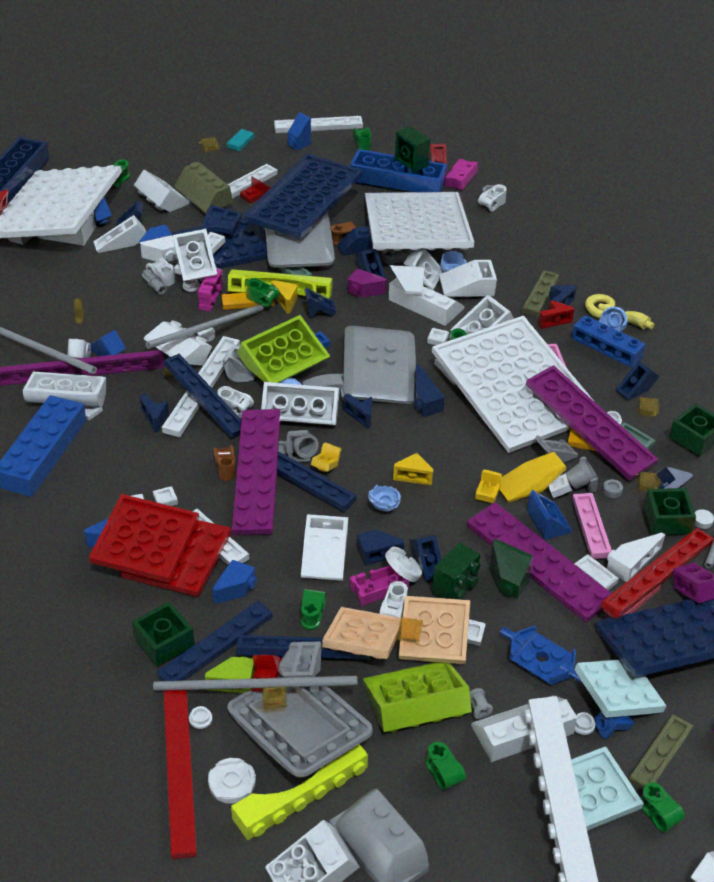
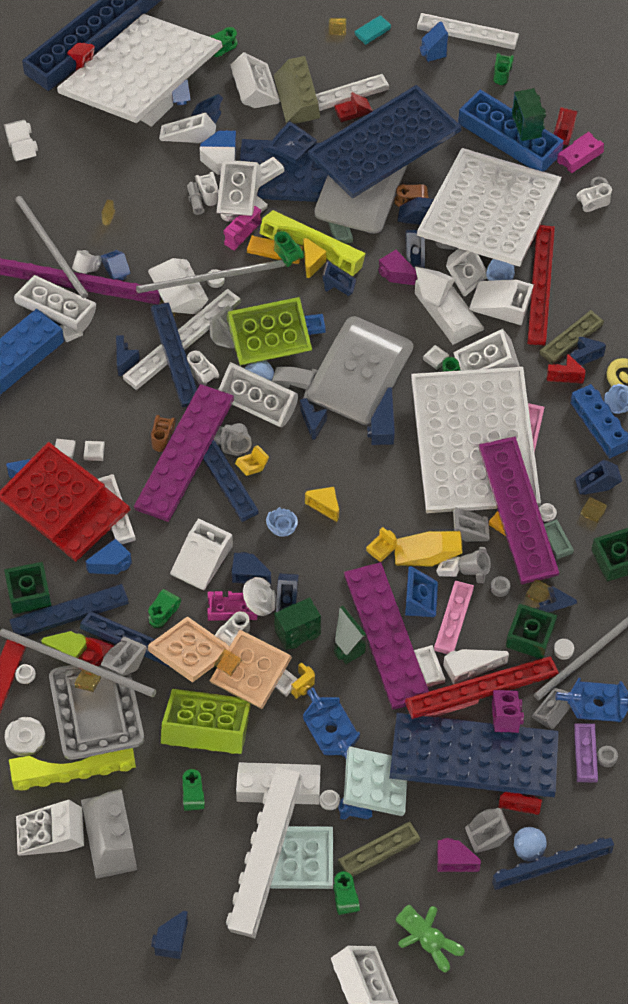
camera: 25 degrees right, 15 degrees up
light grey bush [470,688,493,719] -> none
none -> yellow bracket [291,663,315,699]
none -> red tile [527,225,555,346]

